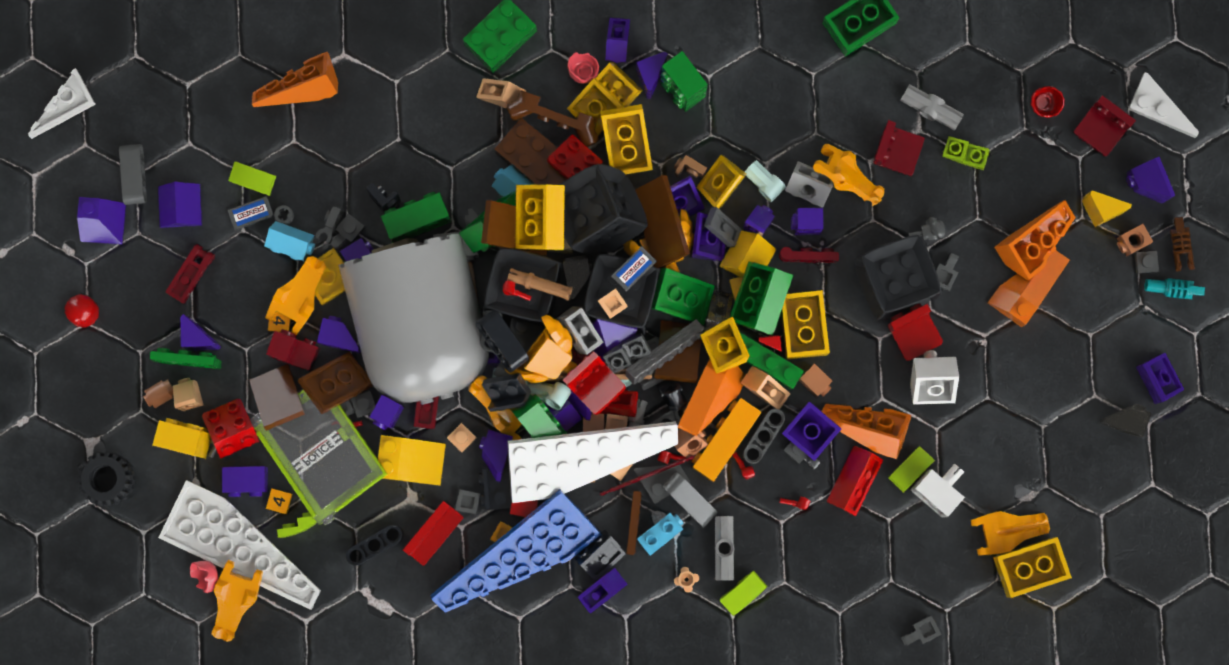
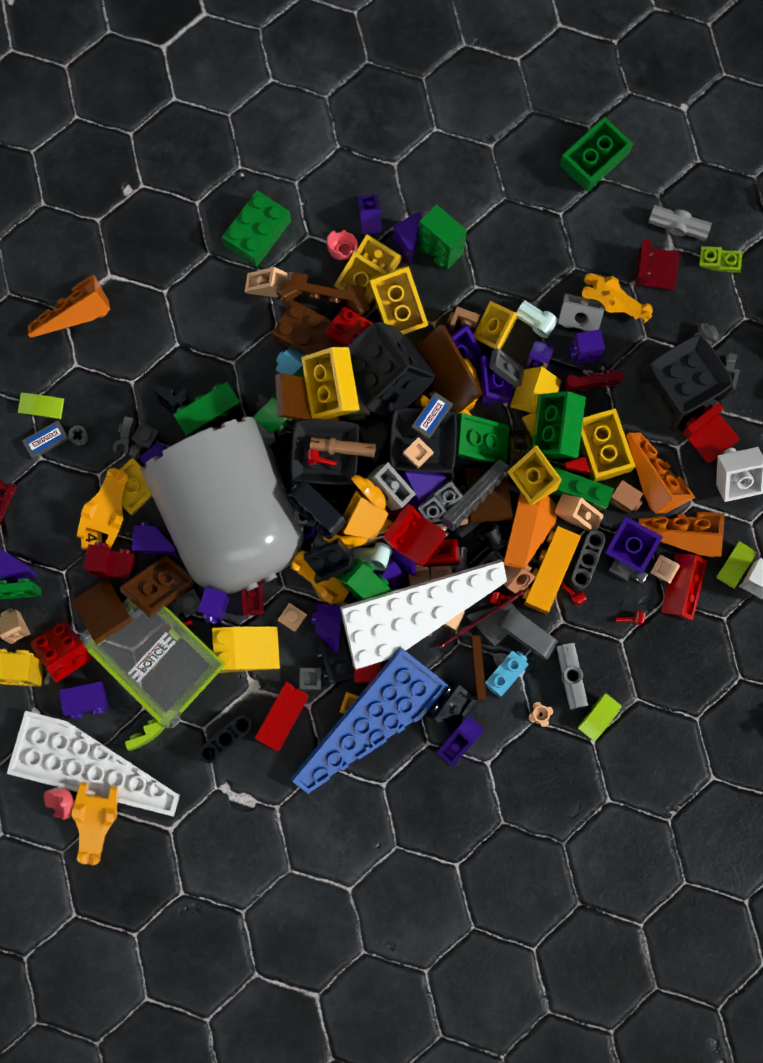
camera: 15 degrees left, 5 degrees down
medium azure brick [264,221,315,261] -> none
light orange tile [266,488,293,514] -> none
none -> orange wedge [626,433,695,514]
none -> light nougat plate [650,555,680,583]

